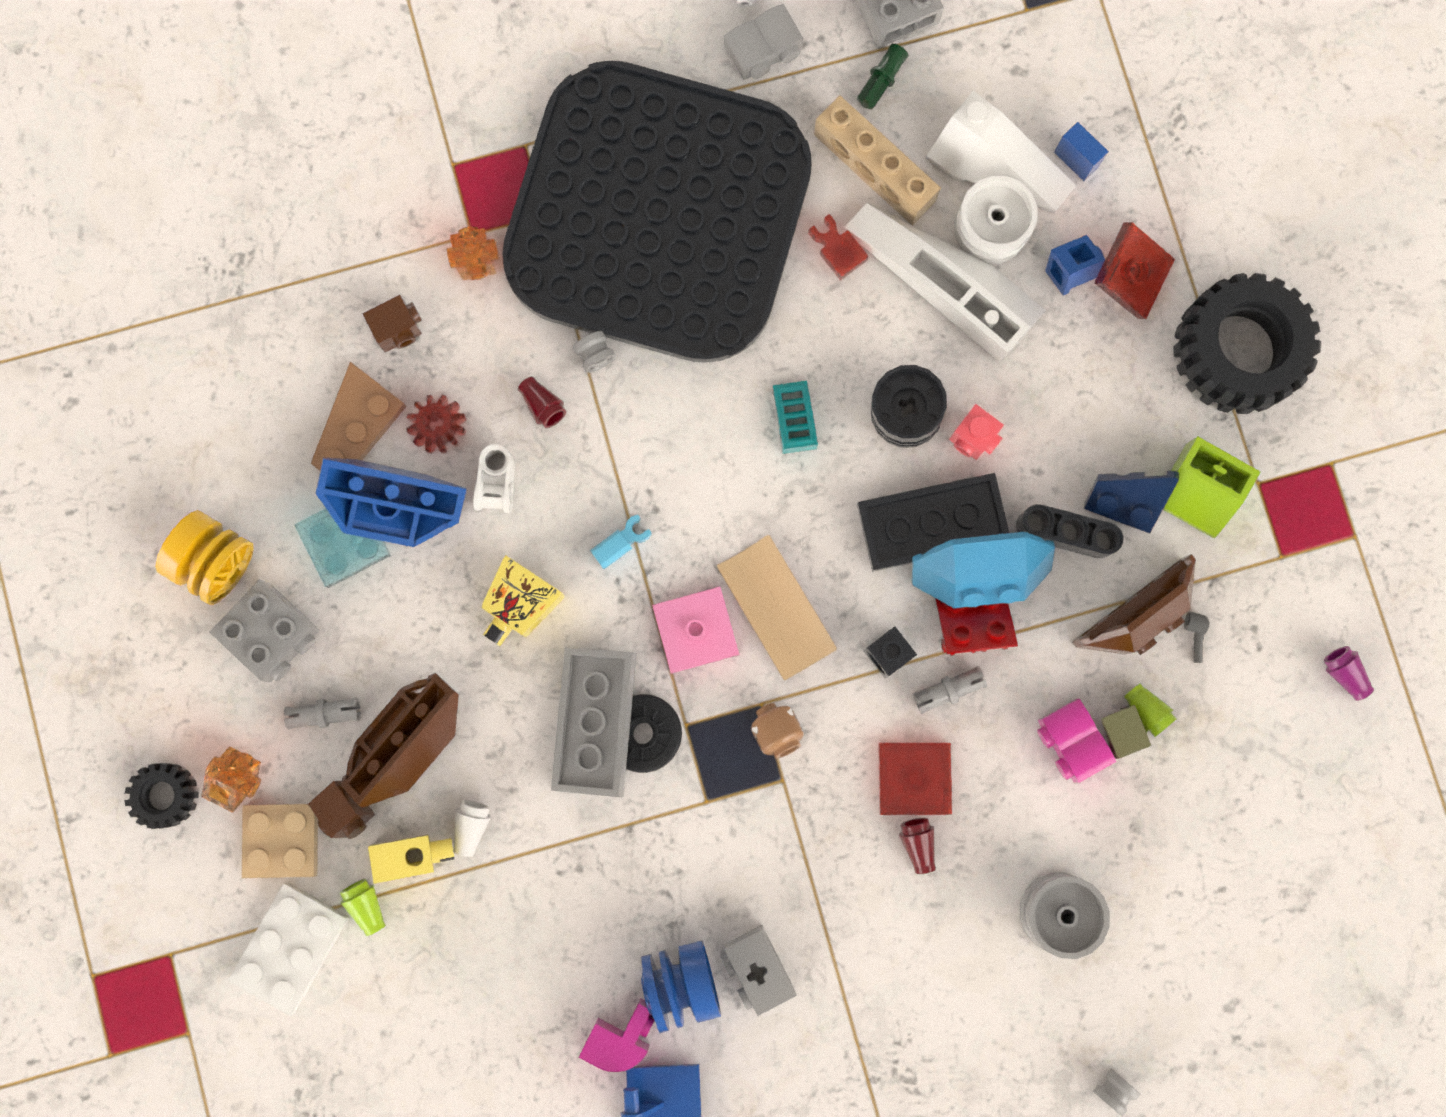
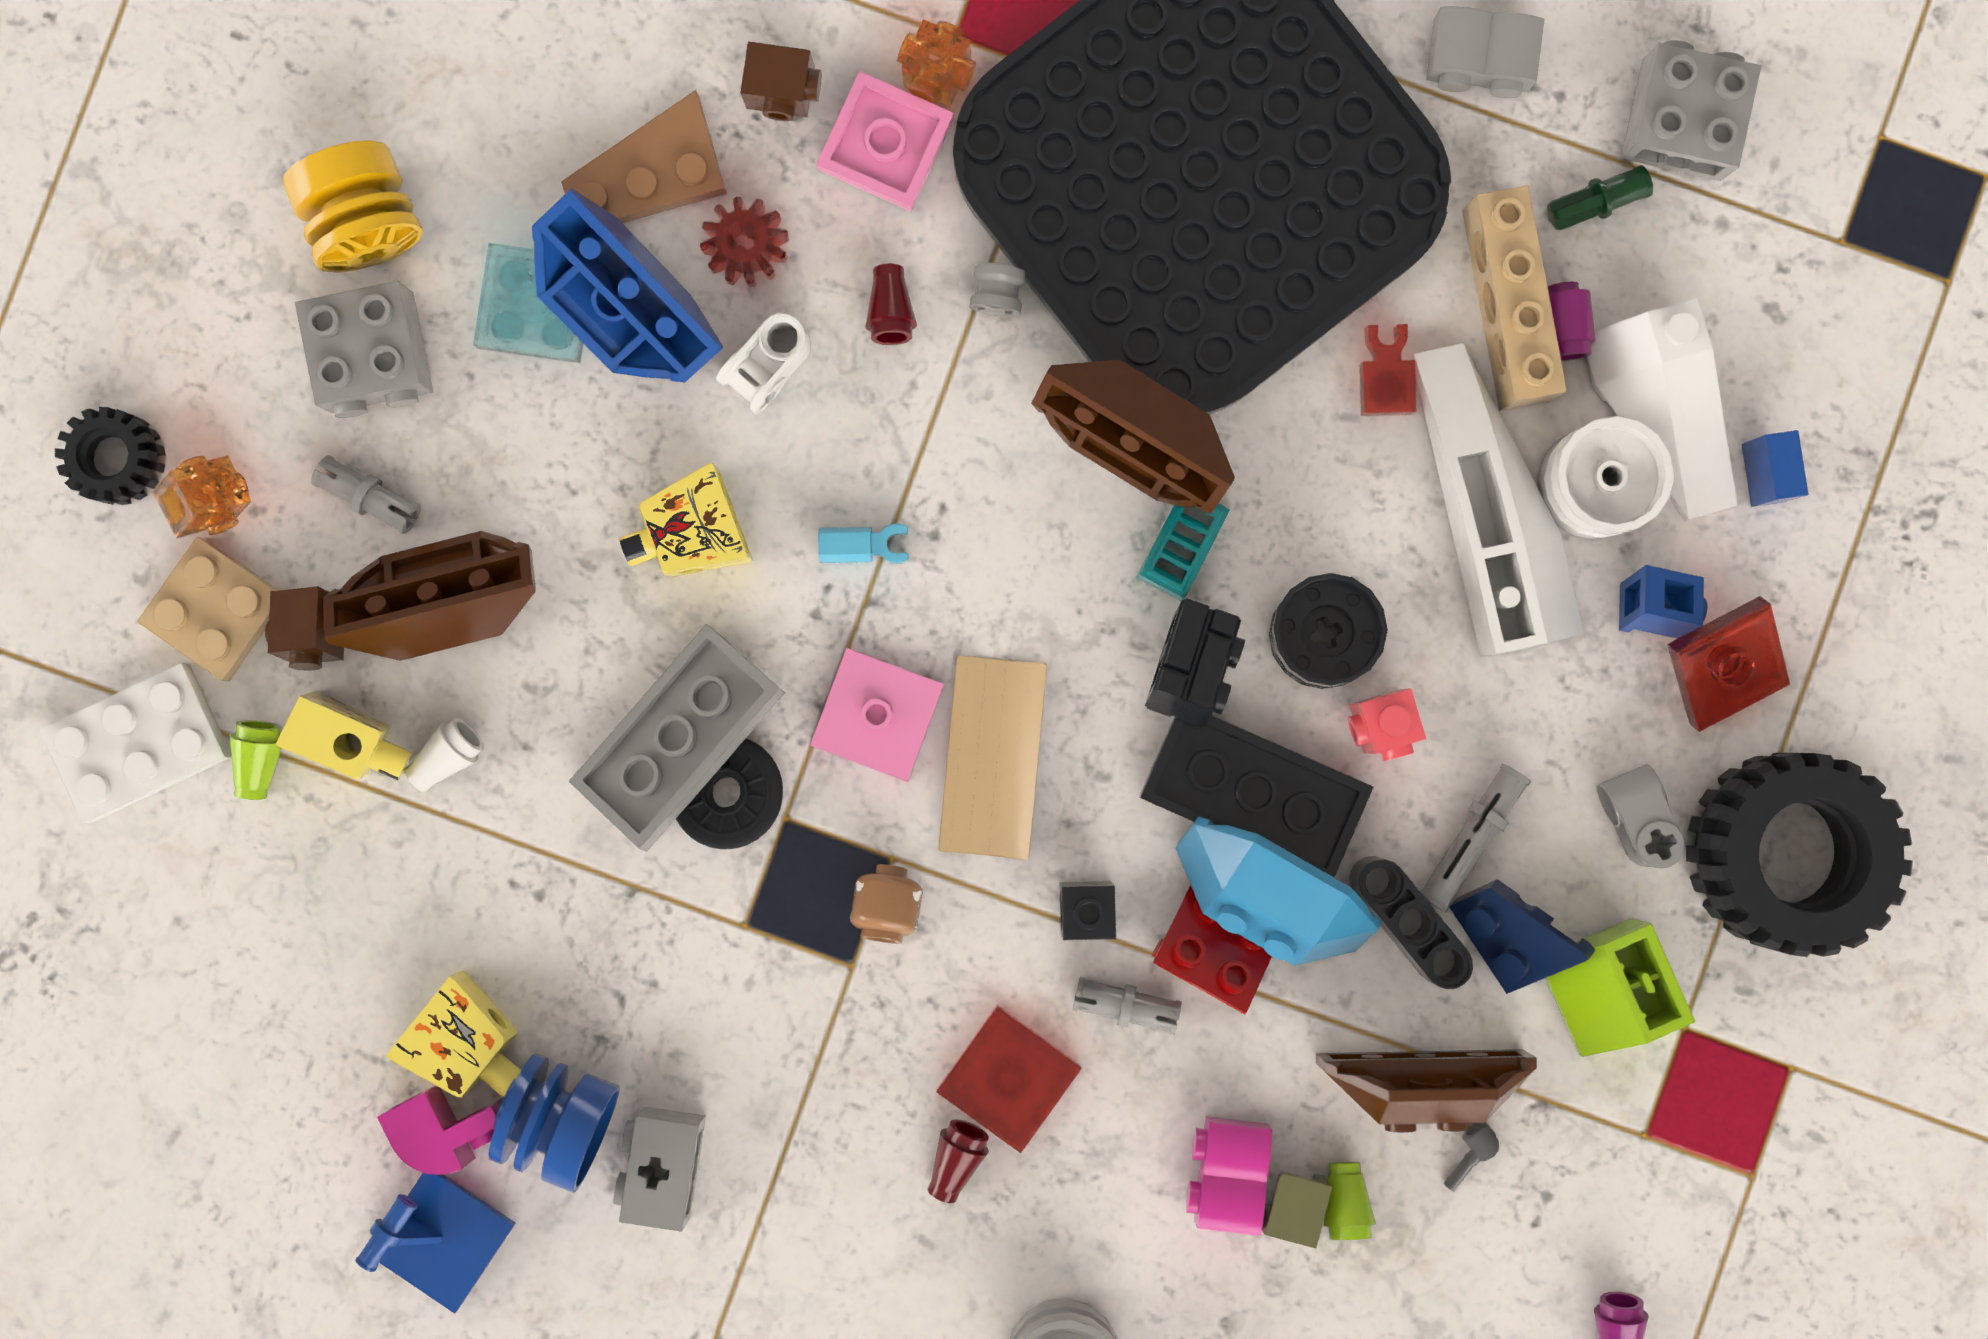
camera: 30 degrees right, 5 degrees up
none -> light yellow torso [386,971,521,1098]
none -> bright pink plate [816,71,954,212]
none -> reddish brown wedge [1031,360,1235,514]
none -> black brick [1145,598,1245,727]
none -> light grey pin [1420,763,1531,913]
none -> magenta brick [1547,281,1596,361]
none -> light grey piece [1597,764,1685,869]

